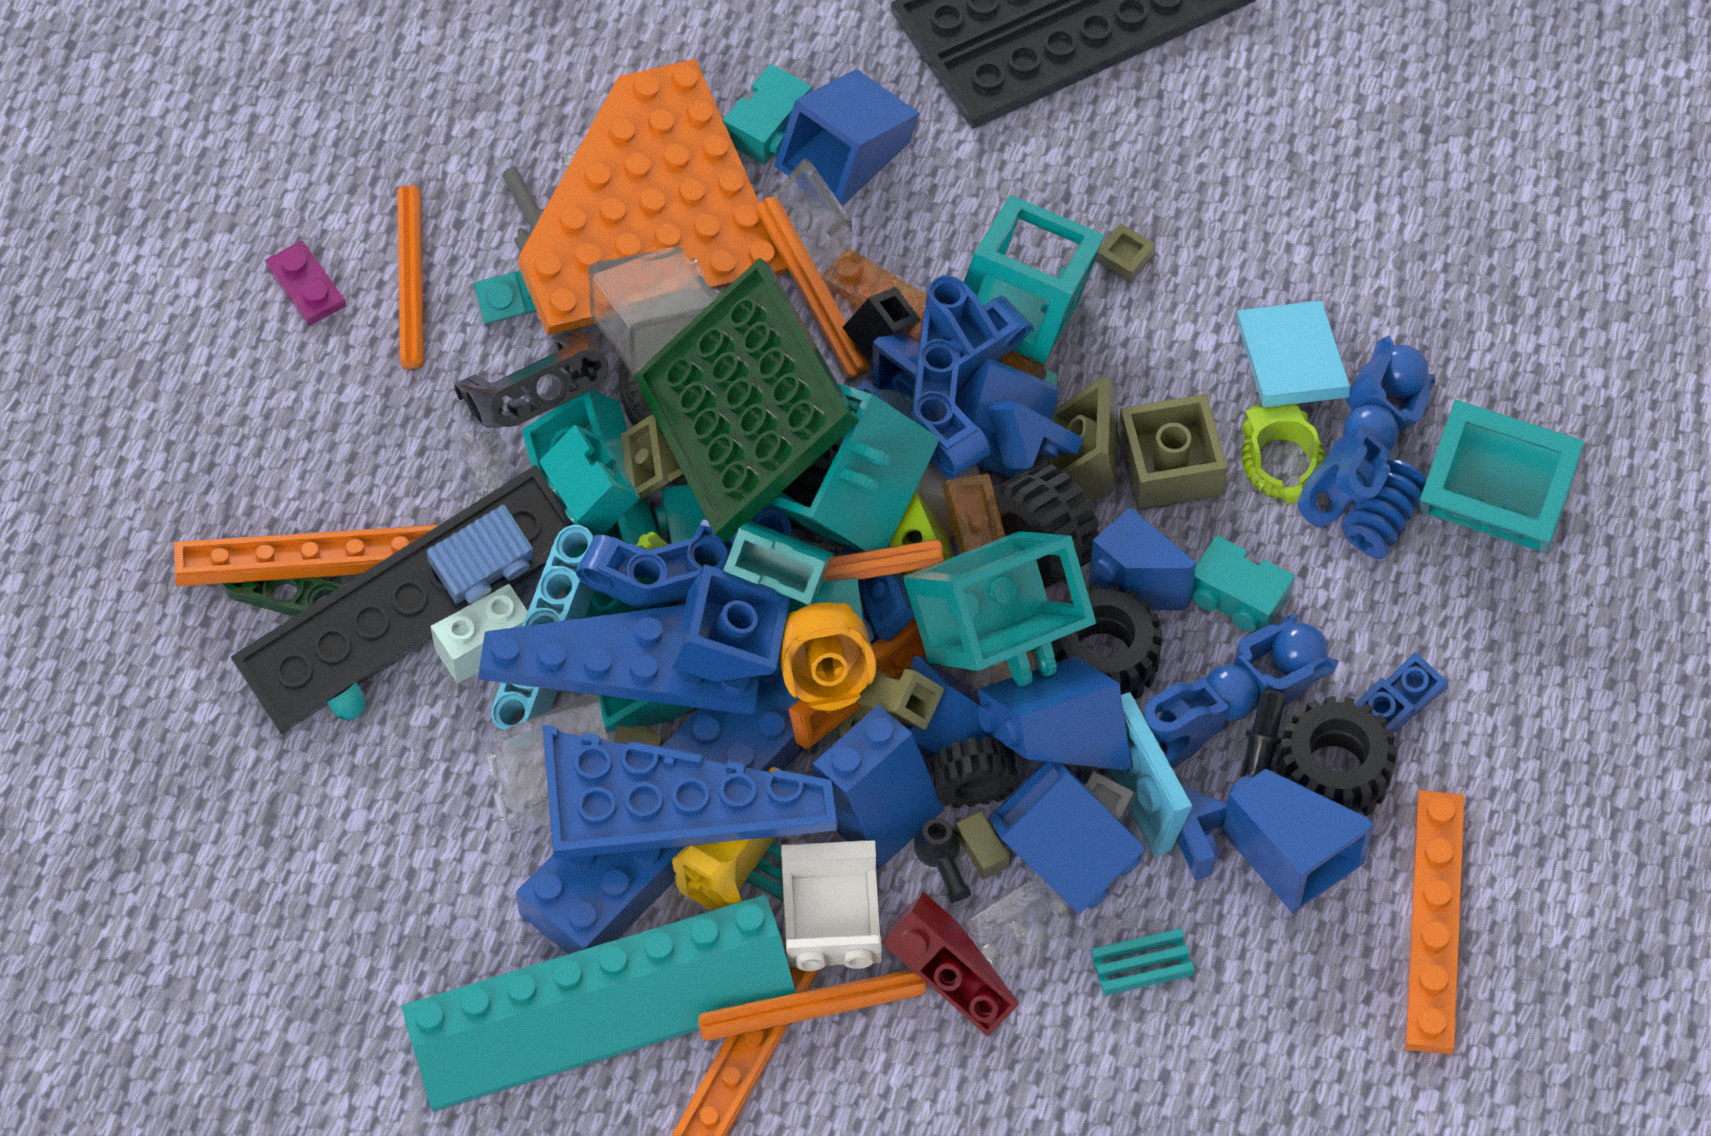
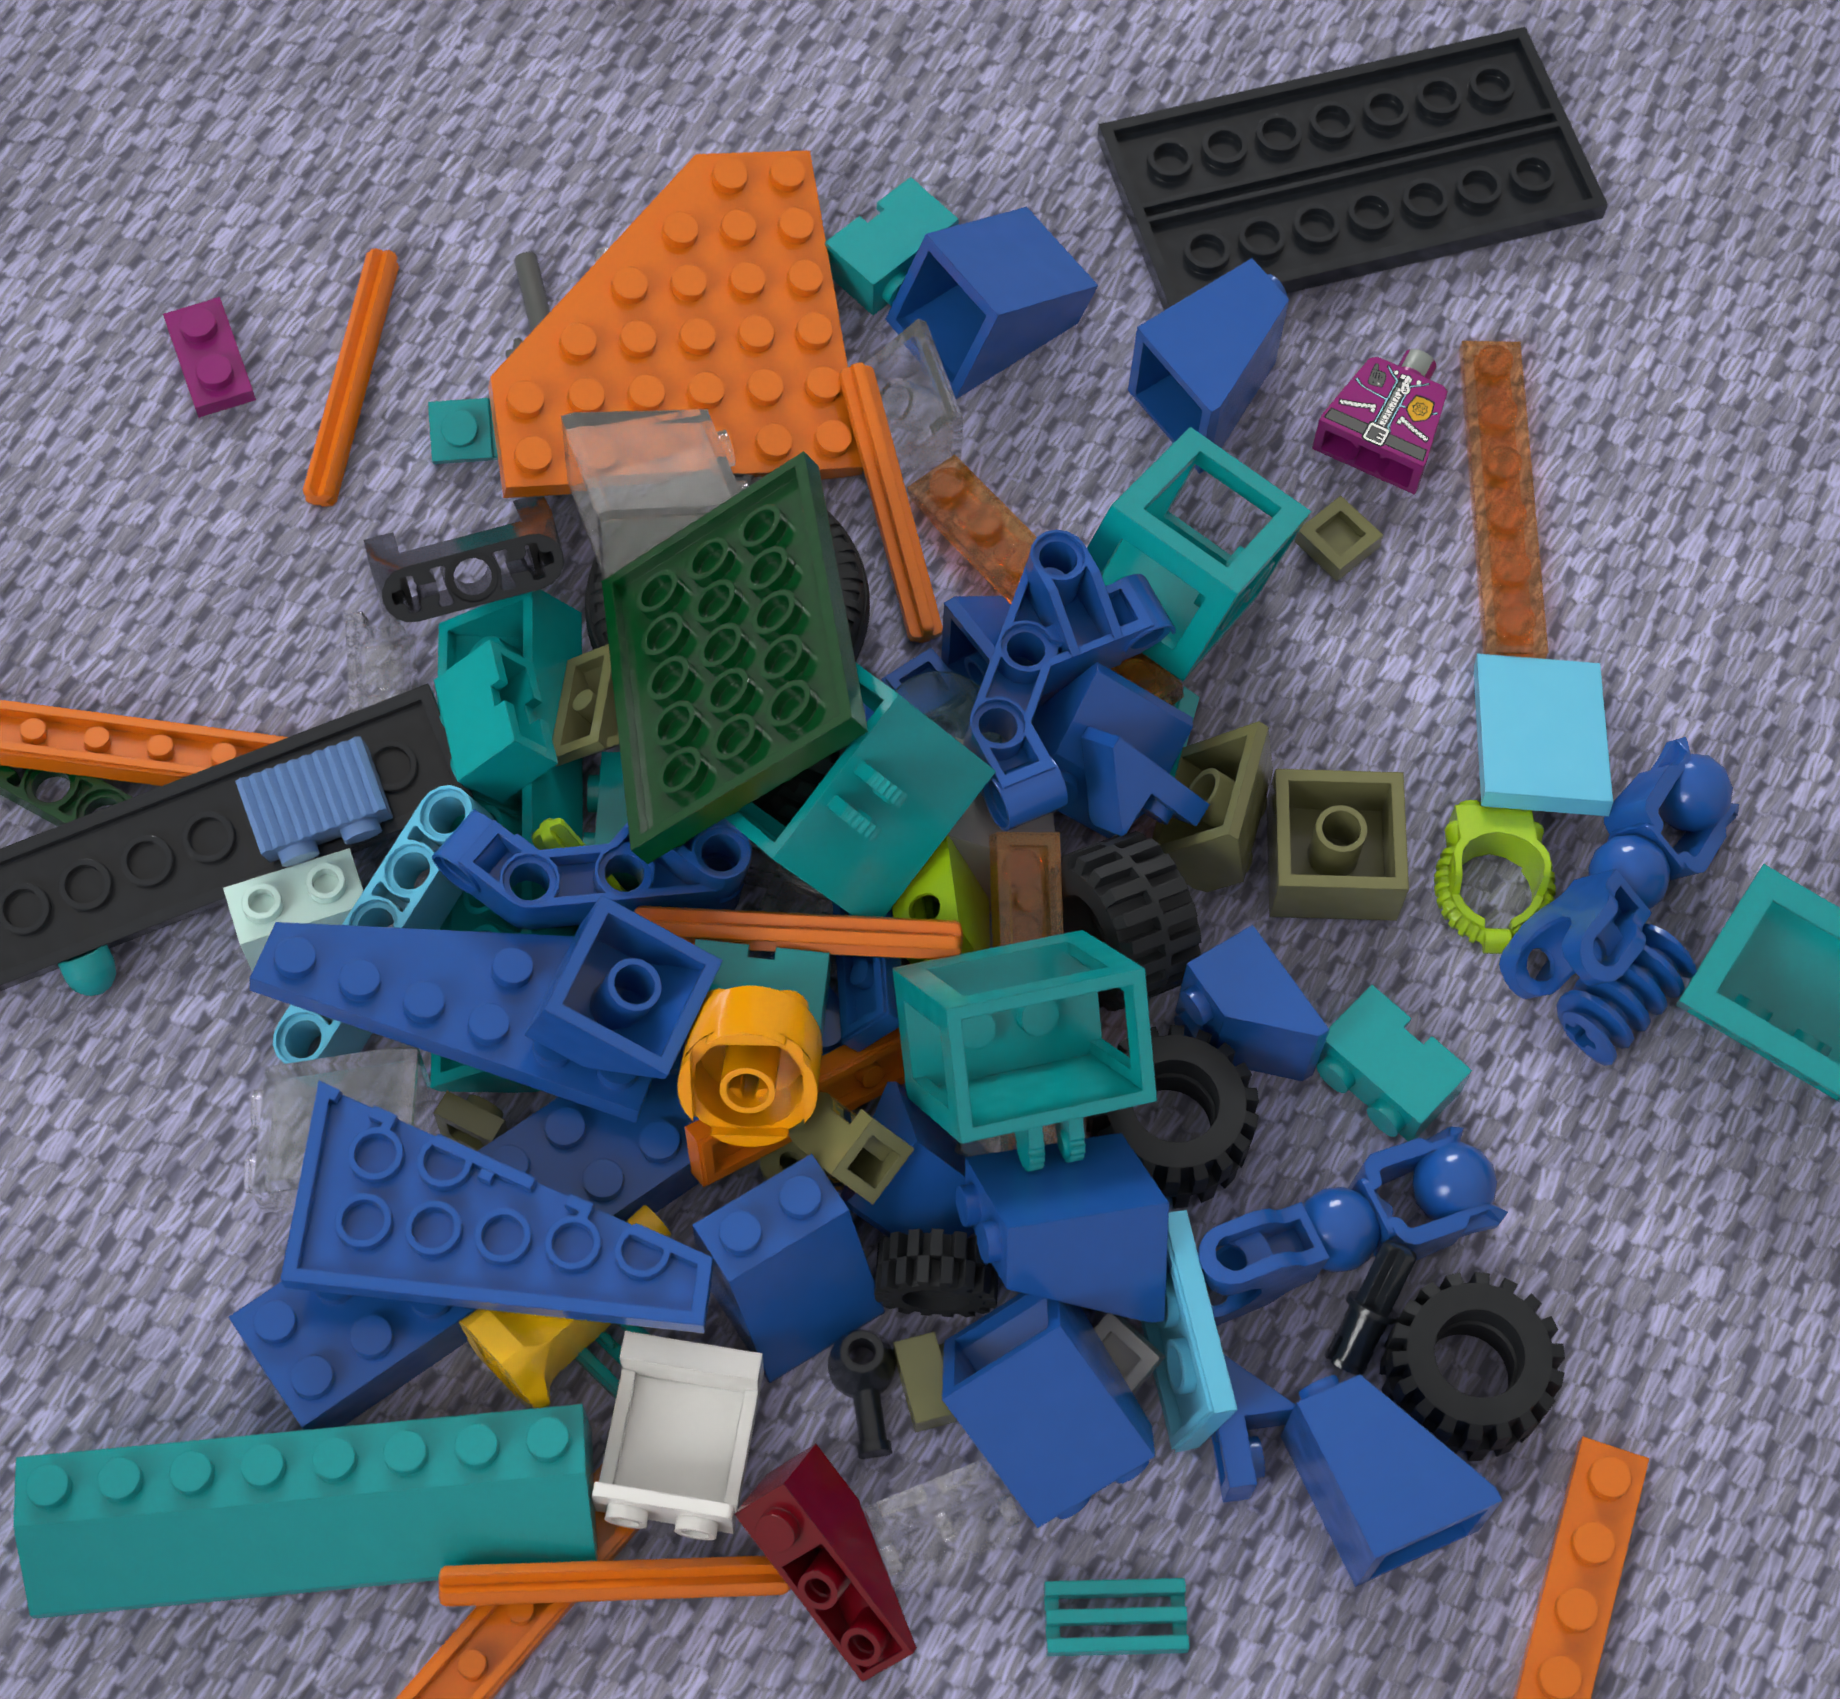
camera: 10 degrees right, 5 degrees up
teal brick [723,521,833,605] -> none
black brick [842,286,921,361] -> none
blue slope [1354,652,1448,733] -> none
none -> blue slope [1128,258,1289,474]
none -> magenta torso [1312,349,1448,495]
none -> clear orange plate [1459,341,1549,659]

